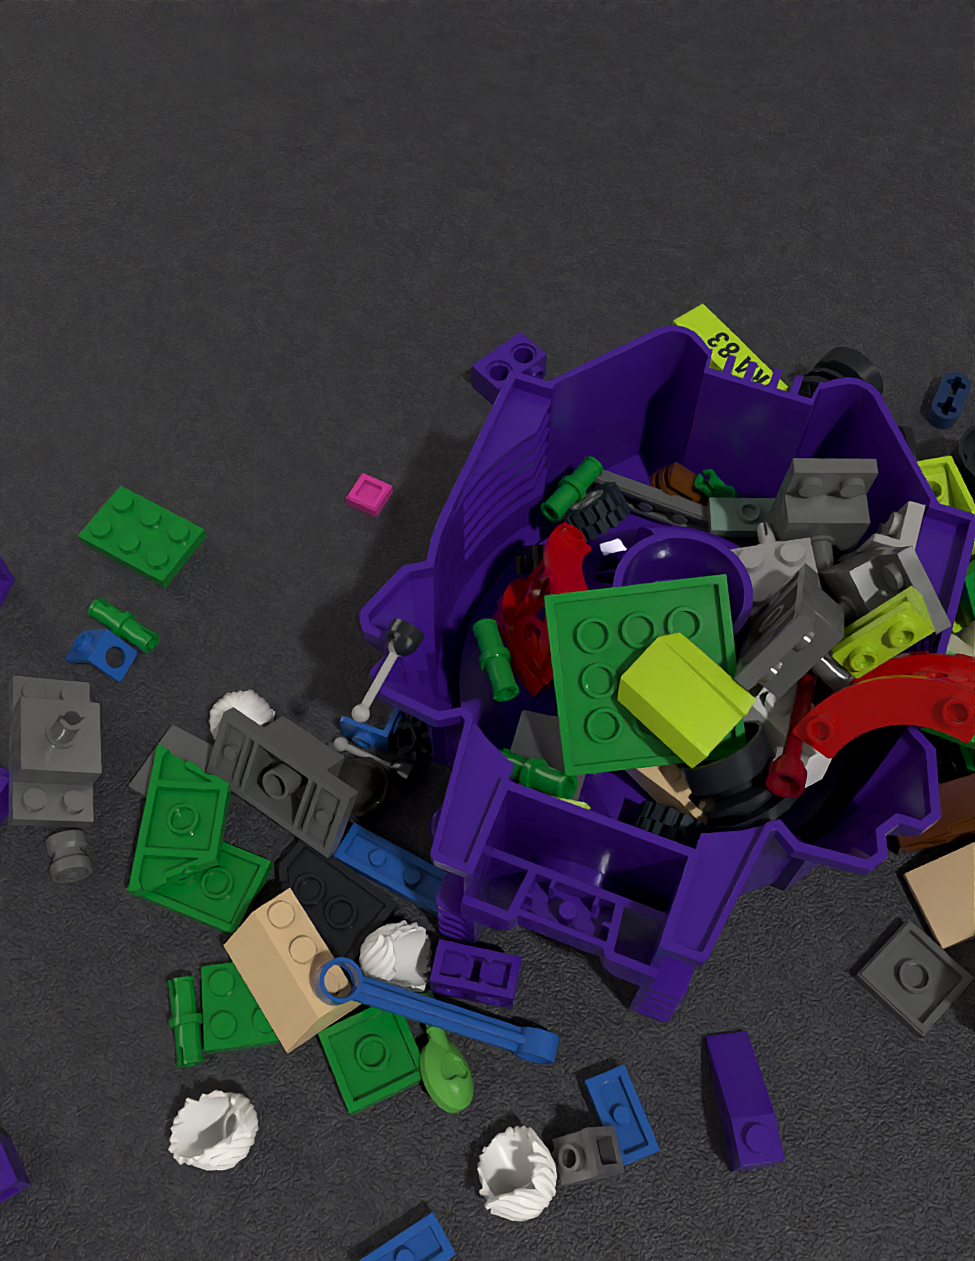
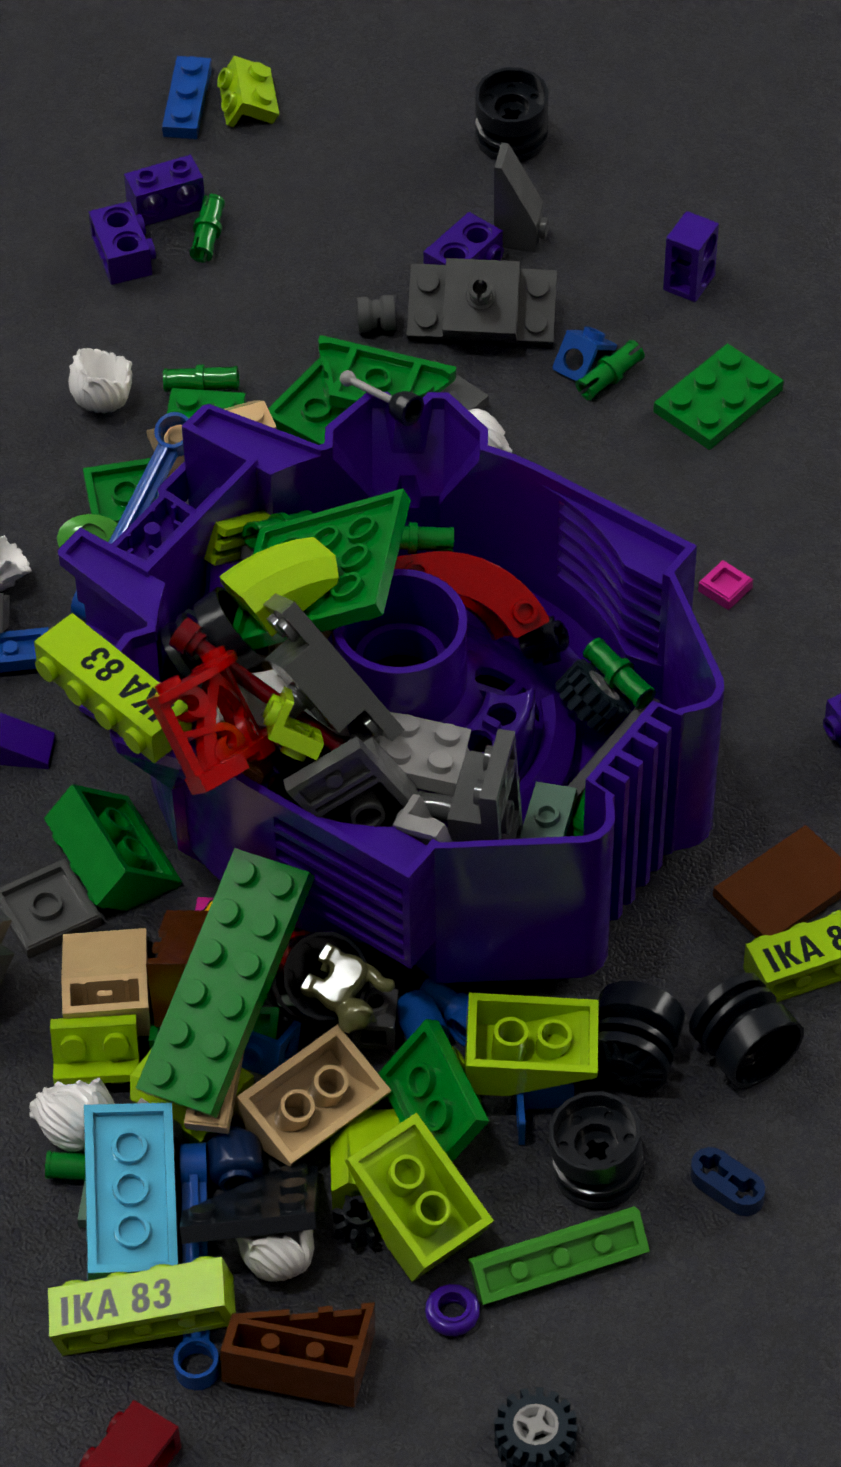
camera: 105 degrees right, 10 degrees down
none -> lime brick [34,613,192,763]
none -> green slope [44,784,182,911]

